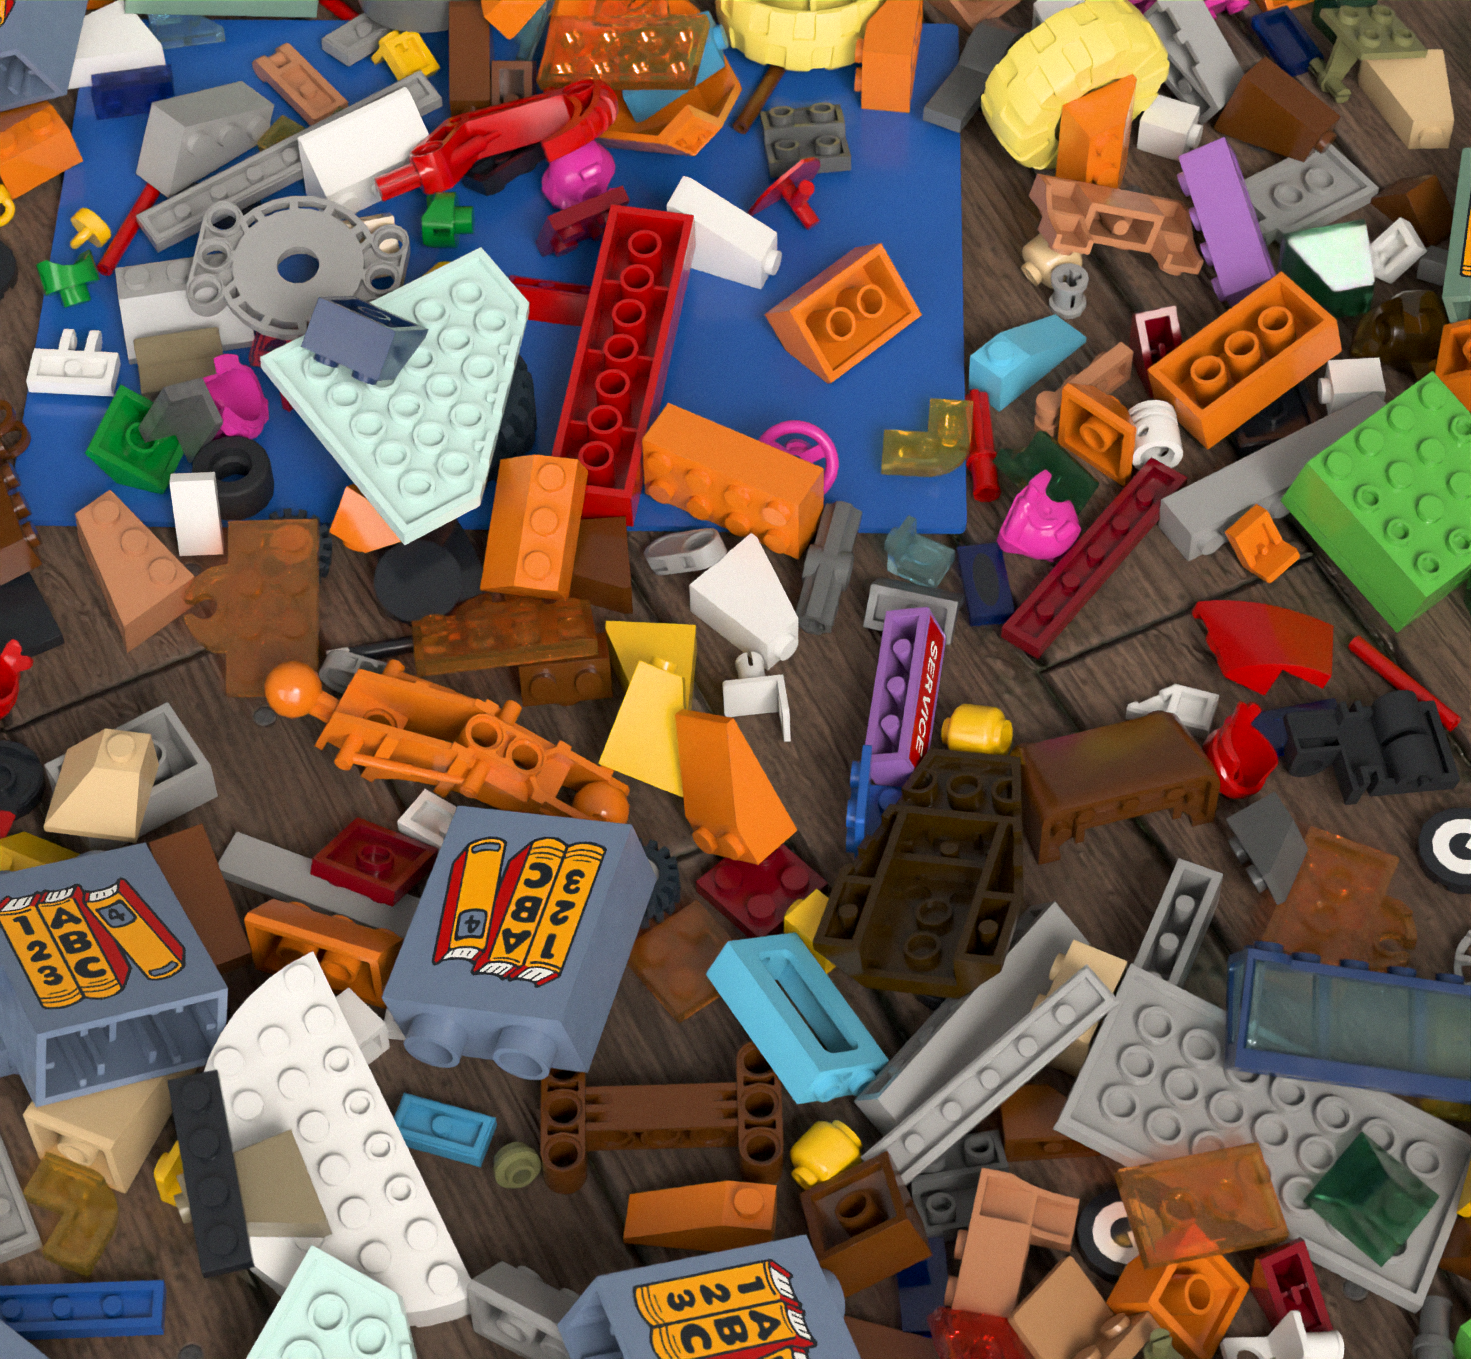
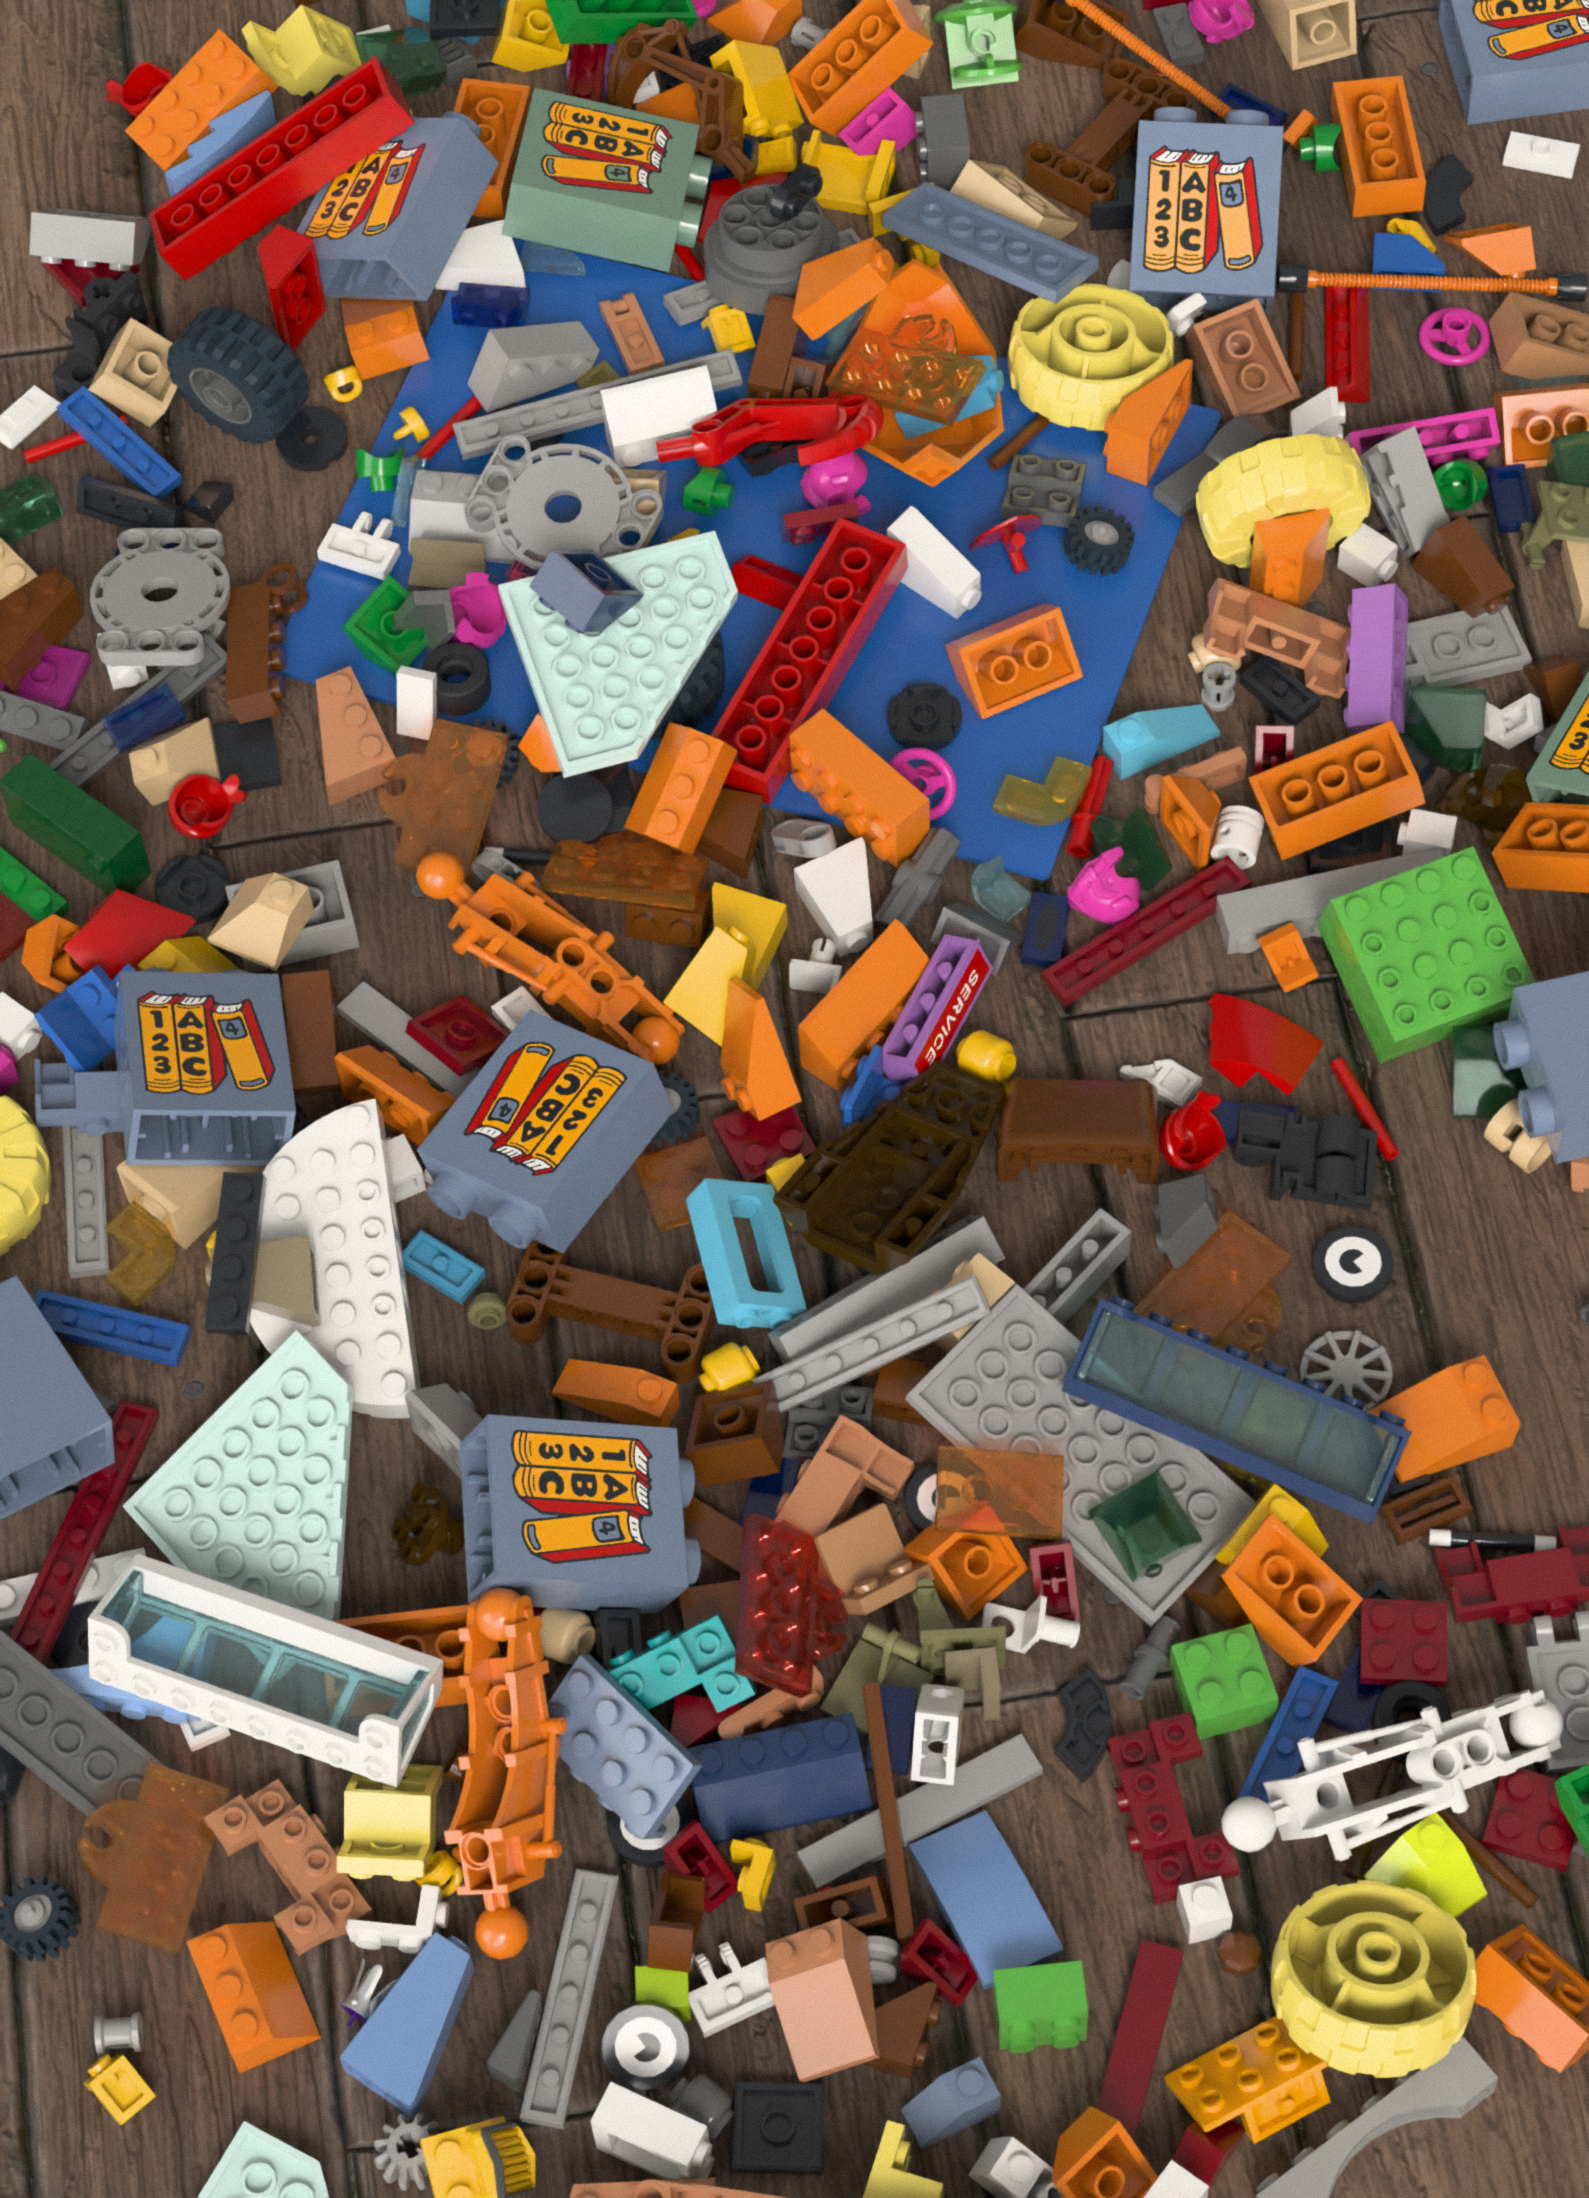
camera: 20 degrees right, 5 degrees up
none -> clear light blue tile [390,455,427,528]
none -> orange slope [798,919,930,1091]
none -> black tile [887,683,962,751]
none -> black wheel [1063,506,1135,576]
none -> black plate [1240,655,1321,727]
none -> green piece [1433,458,1488,510]

